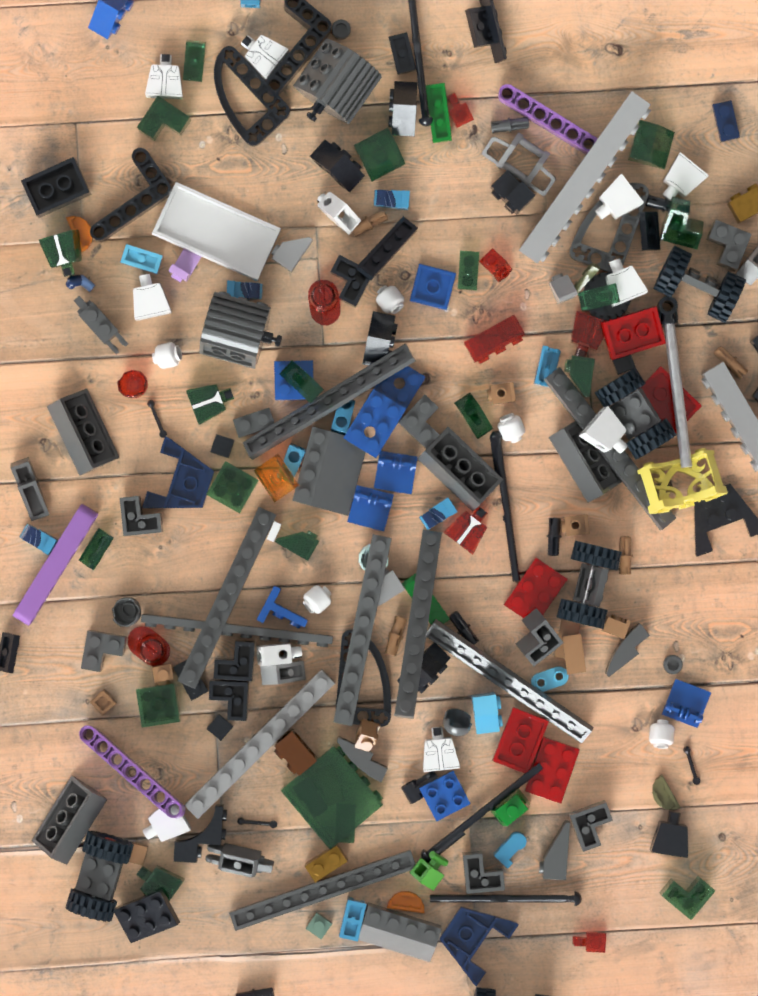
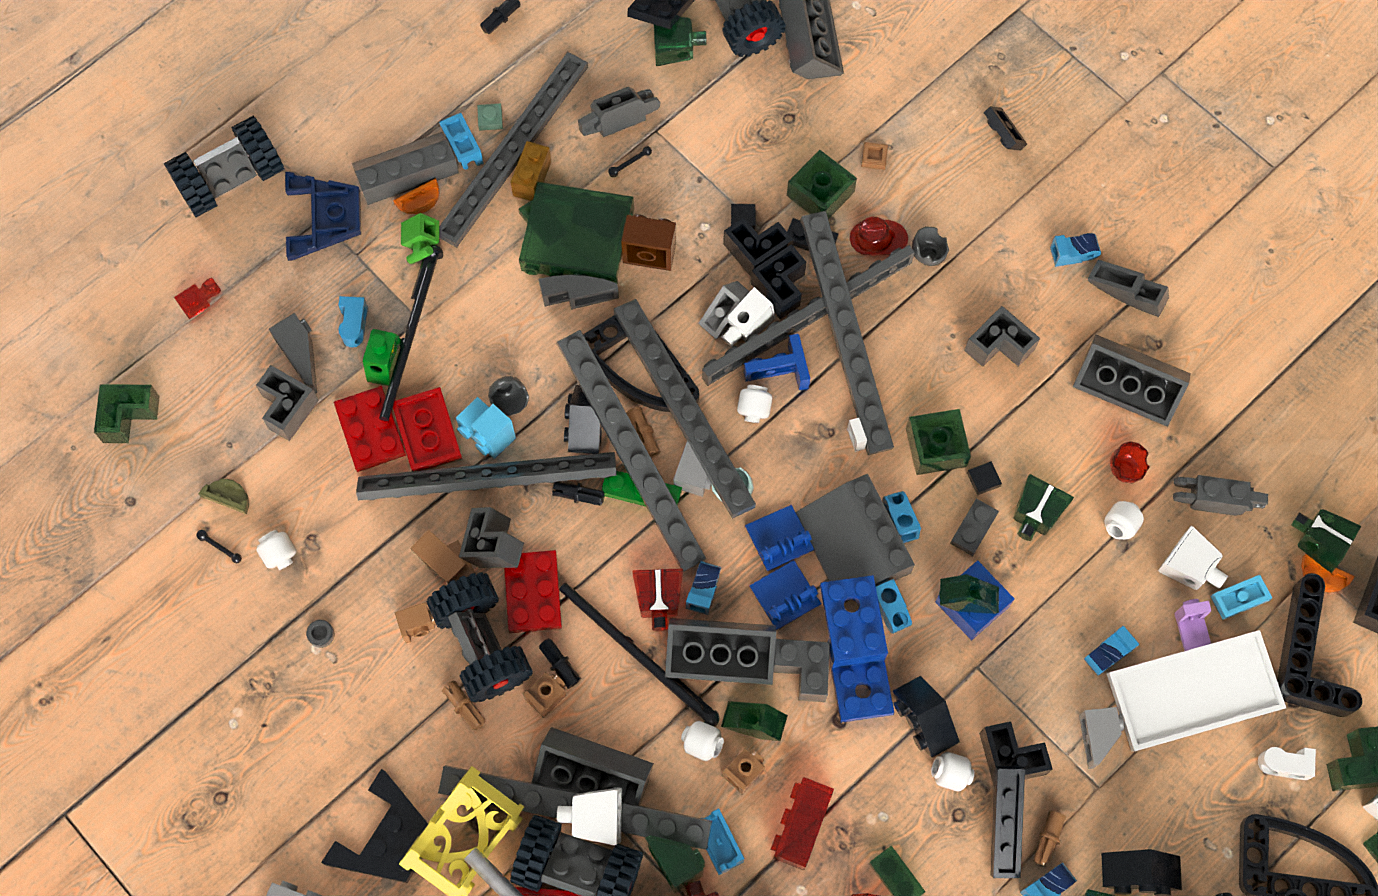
camera: 145 degrees right, 20 degrees down
medium lavender beam [13,504,98,626] -> none
arm [66,275,95,292] -> none
clear green plate [79,528,114,570] -> none
medium lavender beam [79,725,185,819] -> none
dark grey brick [81,630,127,672] -> none
medium nougat tile [129,842,148,866] -> none
dark blue wing [142,436,215,508] -> none
white torso [142,804,191,842] -> none
black hinge [147,400,167,438] -> none
medium nougat brick [152,663,174,685] -> none
black arch [173,804,227,863] -> none
light grey brick [184,669,335,819] -> none
dark grey piece [199,292,282,369] -> none
dark grey plate [243,343,416,460] -> none
clear orange tile [254,454,299,503] -> none
clear green slope [275,530,319,561] -> none
clear red piece [308,280,340,326] -> none
white torso [317,192,361,235] -> none
medium nougat brick [355,719,380,752] -> none
black piece [401,771,438,804] -> none
blue tile [410,264,456,311] -> none
blue hinge [419,771,470,822] -> none
white torso [423,727,460,772] -> none
black bar [430,891,582,906] -> none
dark grey brick [462,851,505,894] -> none
medium azure plate [531,666,569,692] -> none
dark grey slope [605,623,650,677] -> none
black torso [650,811,688,858] -> none
blue hinge [662,679,711,728] -> none
none -> white leg [1257,747,1316,780]

